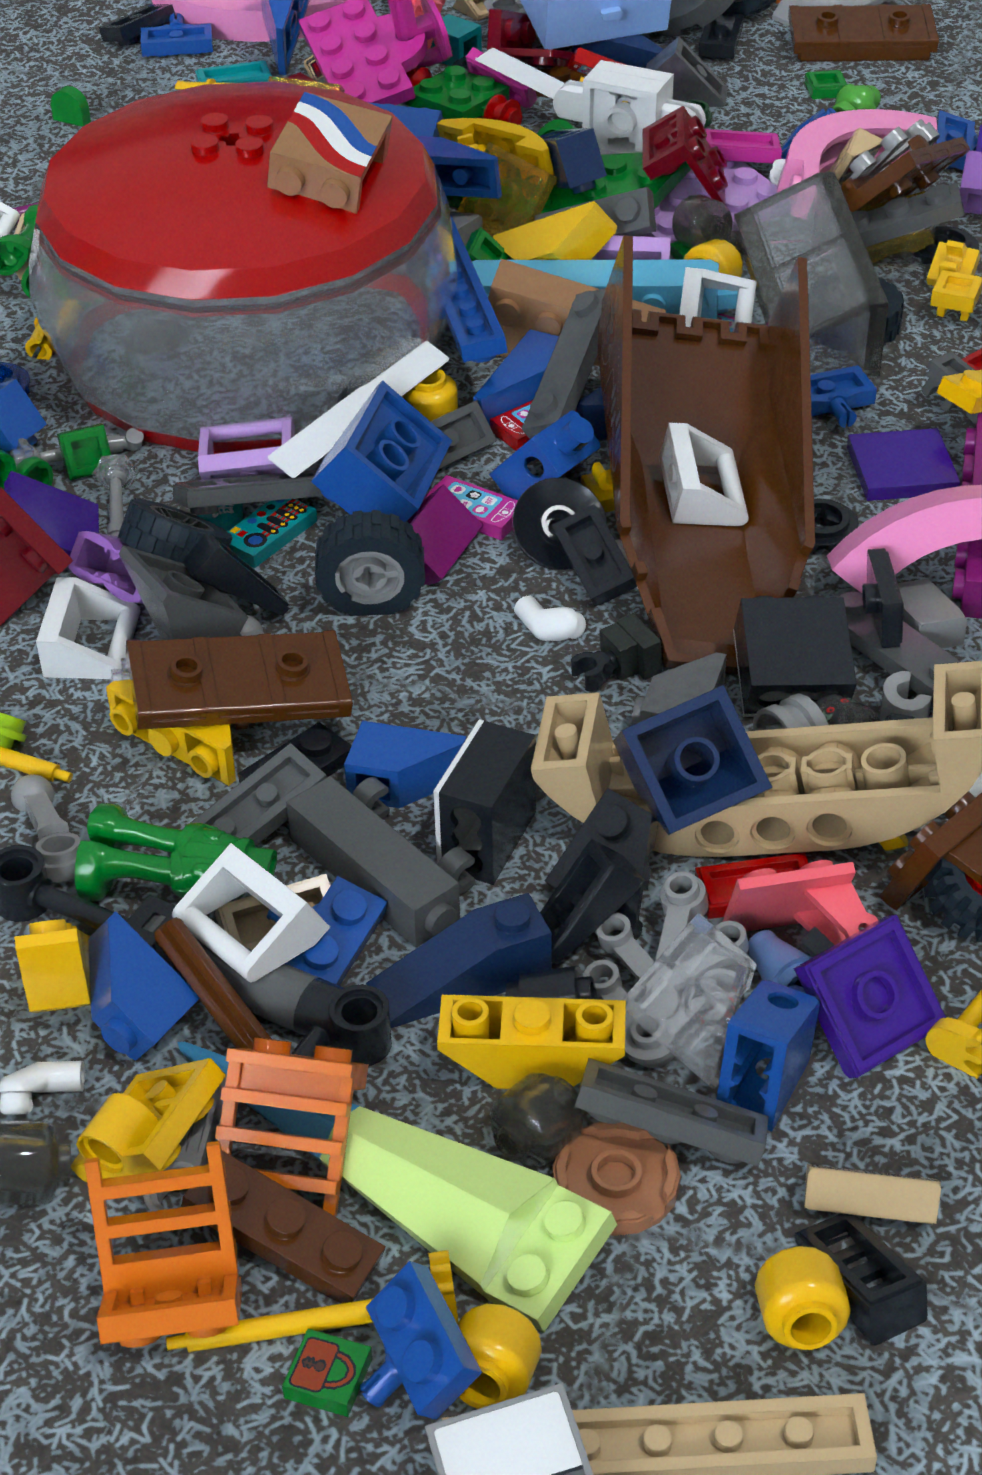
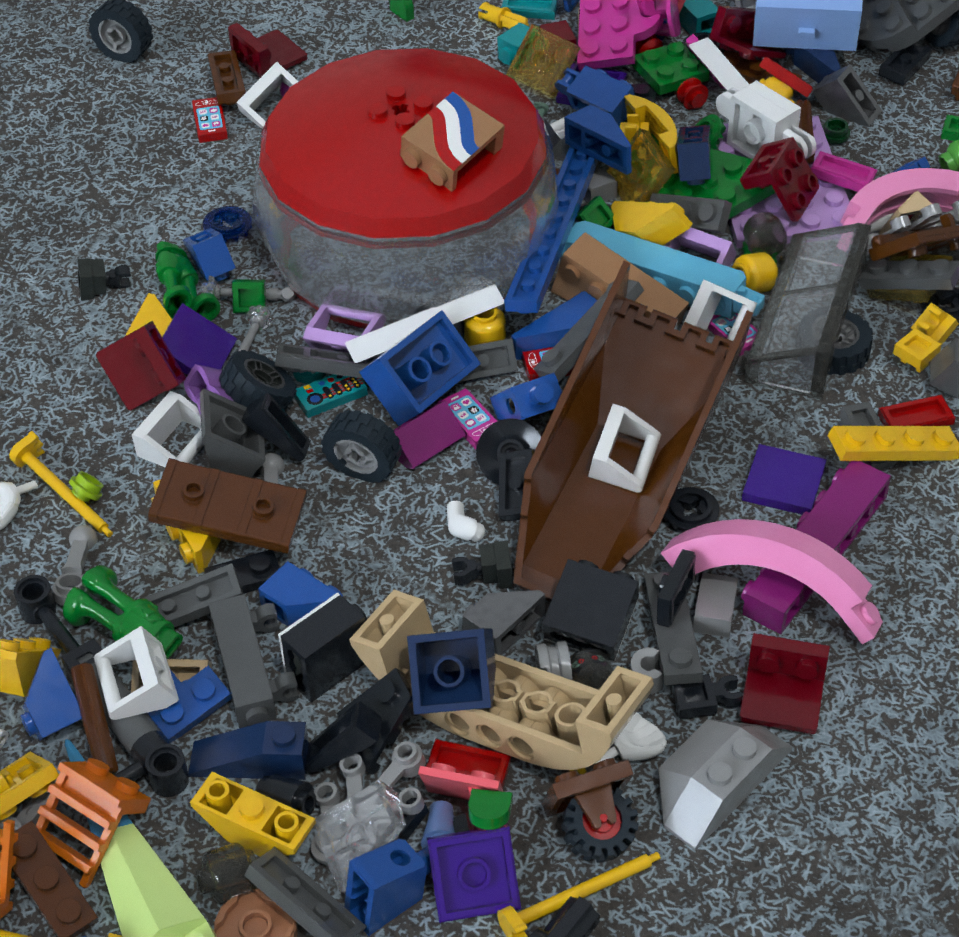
camera: 25 degrees right, 5 degrees up
blue plate [810,365,877,428] -> none
none -> green tile [468,789,513,830]

